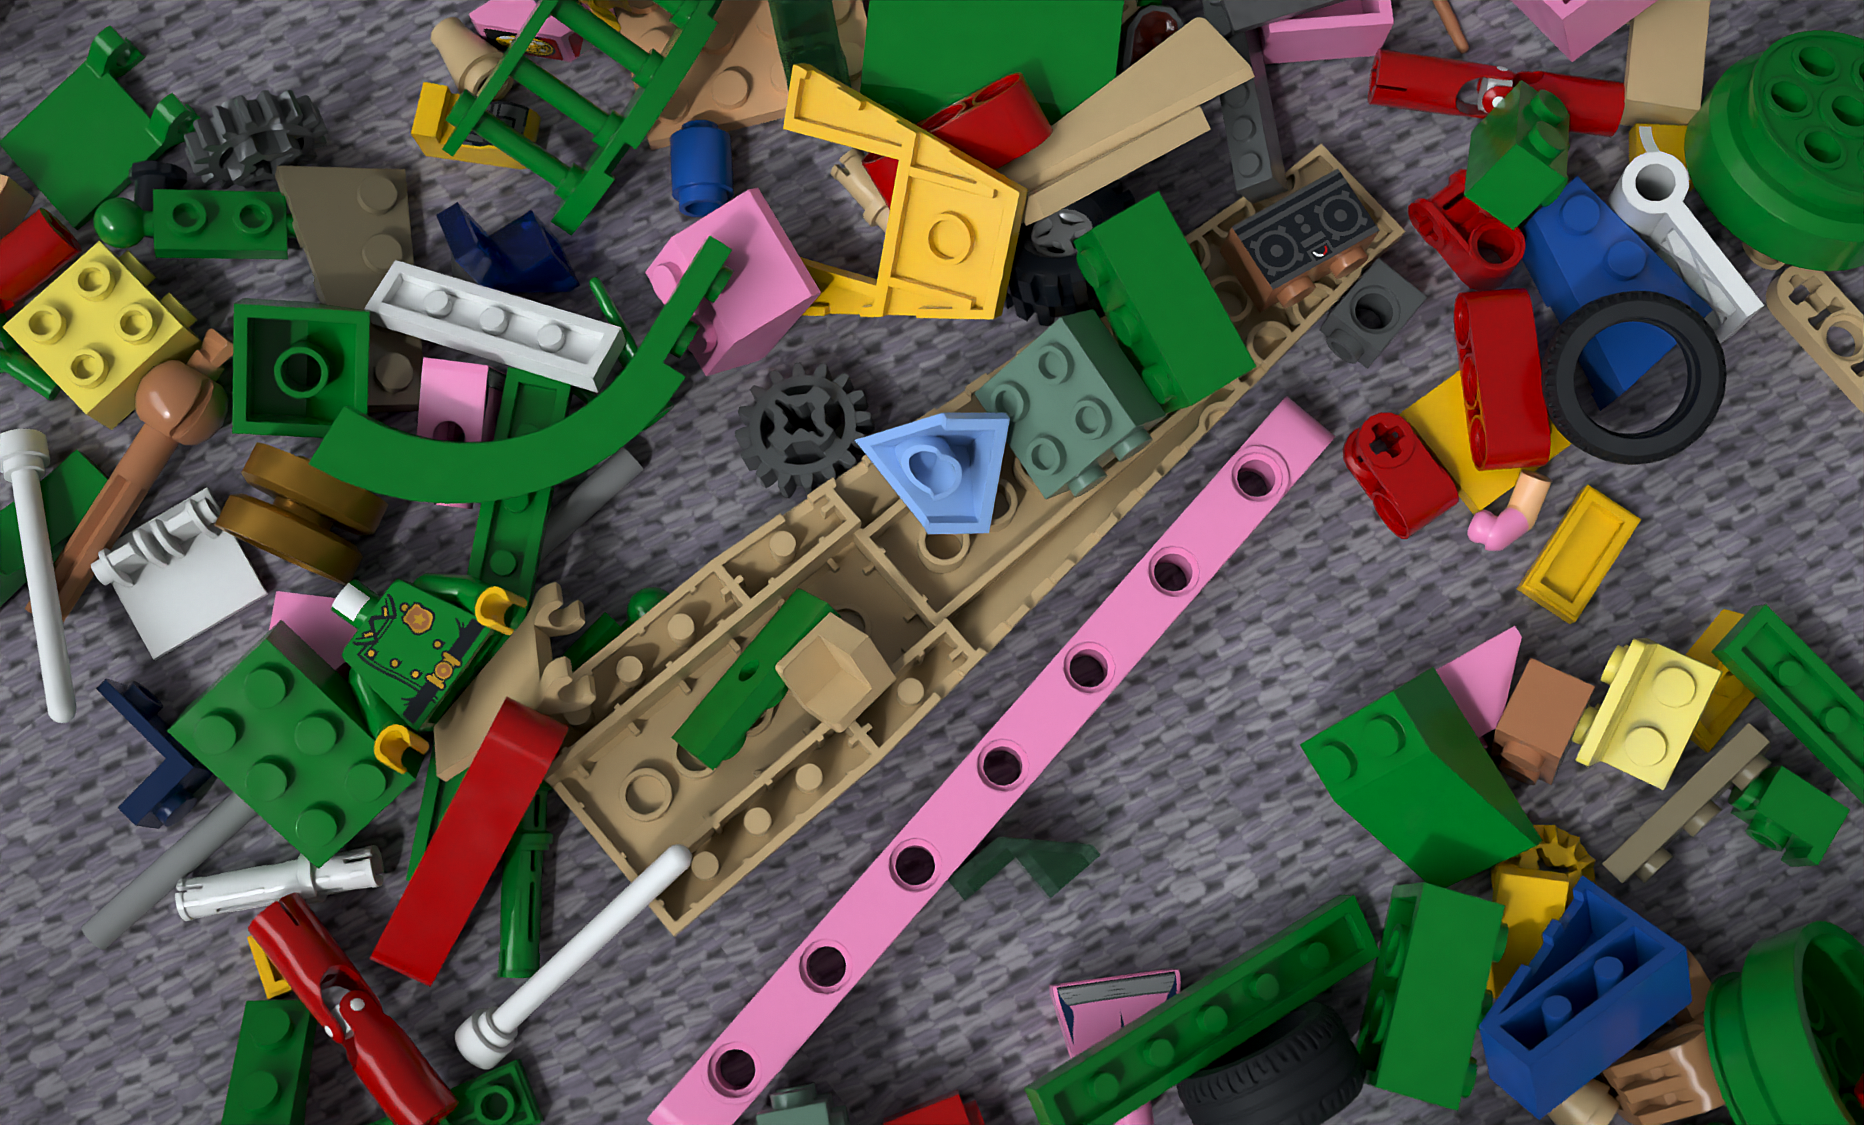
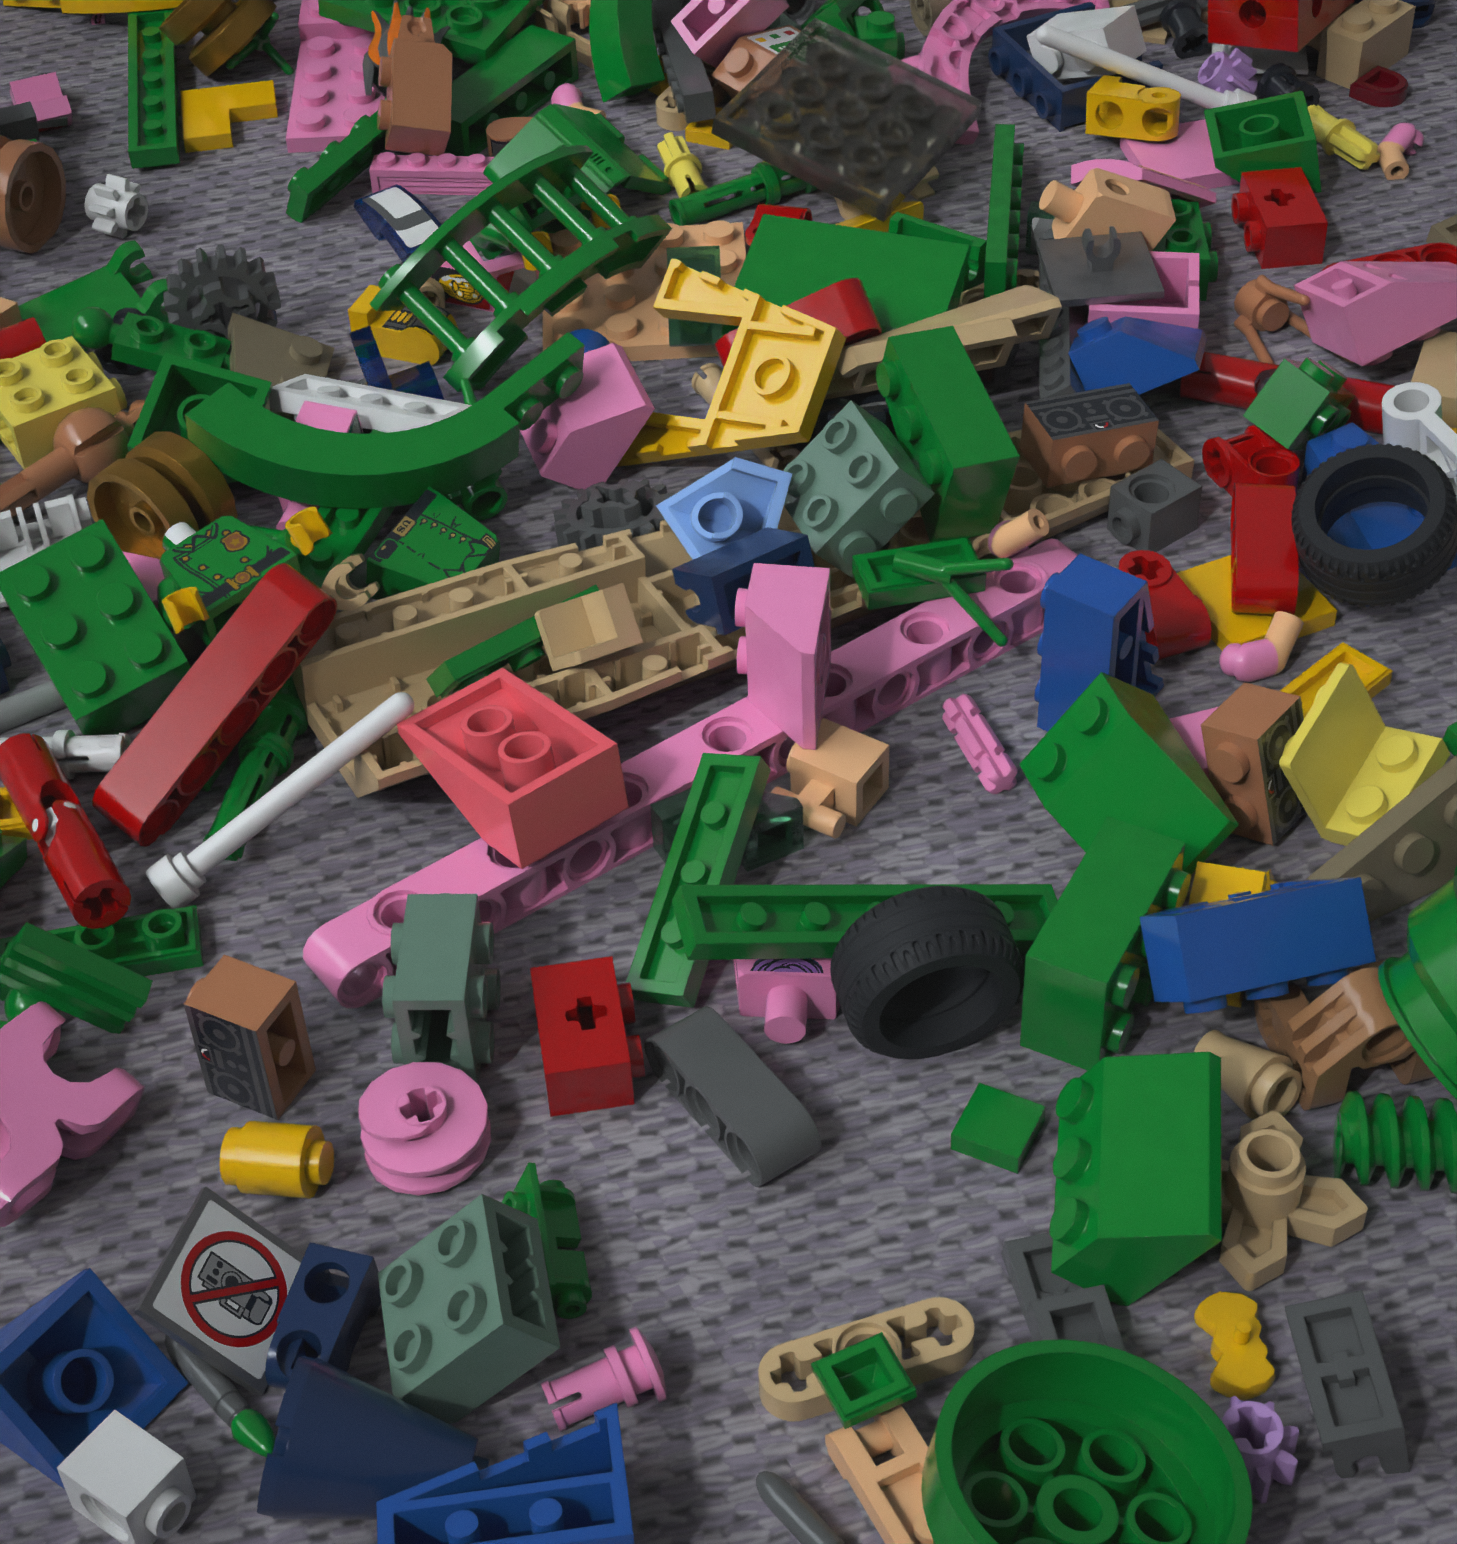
camera: 15 degrees right, 35 degrees down
none -> green torso [367,487,500,600]
none -> coral slope [396,668,629,869]
none -> green plate [625,753,771,1008]
none -> dark blue hinge [672,527,815,636]
none -> bright pink slope [735,563,831,750]
none -> light nougat brick [769,718,889,839]
none -> green tile [852,537,986,610]
none -> green plant [892,548,1014,647]
none -> bright pink axle [942,694,1018,794]
none -> light nougat arm [988,509,1049,559]
none -> blue wedge [1034,553,1164,732]
none -> blue slope [1068,316,1207,395]

